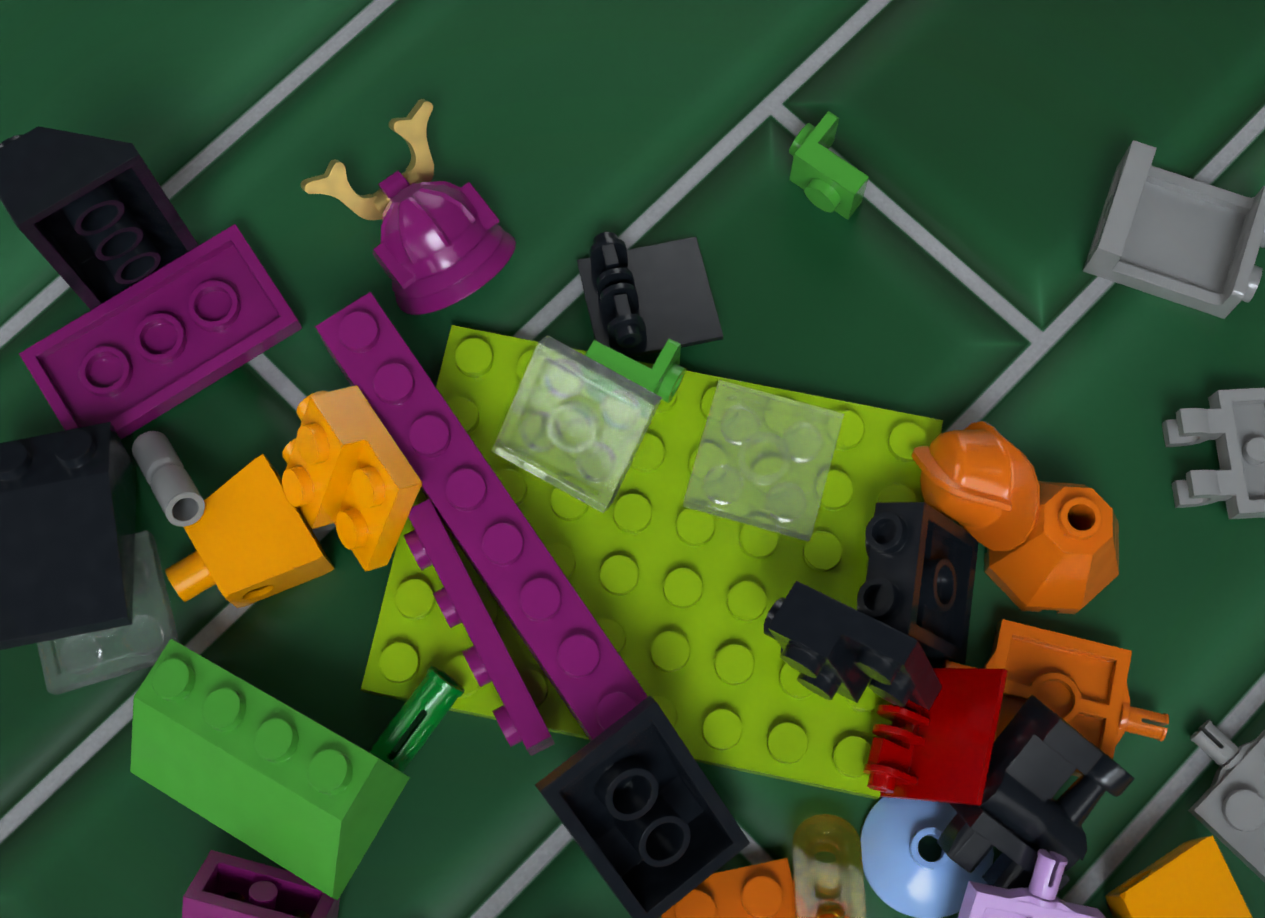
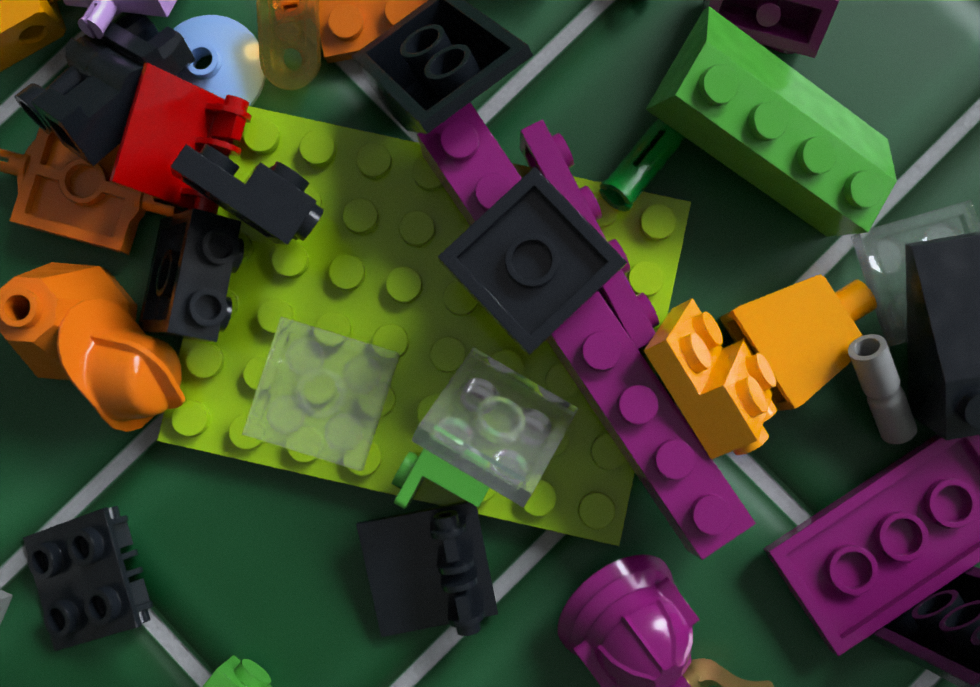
camera: 175 degrees left, 10 degrees up
none -> black hinge [23,506,153,651]
none -> black plate [438,167,627,356]

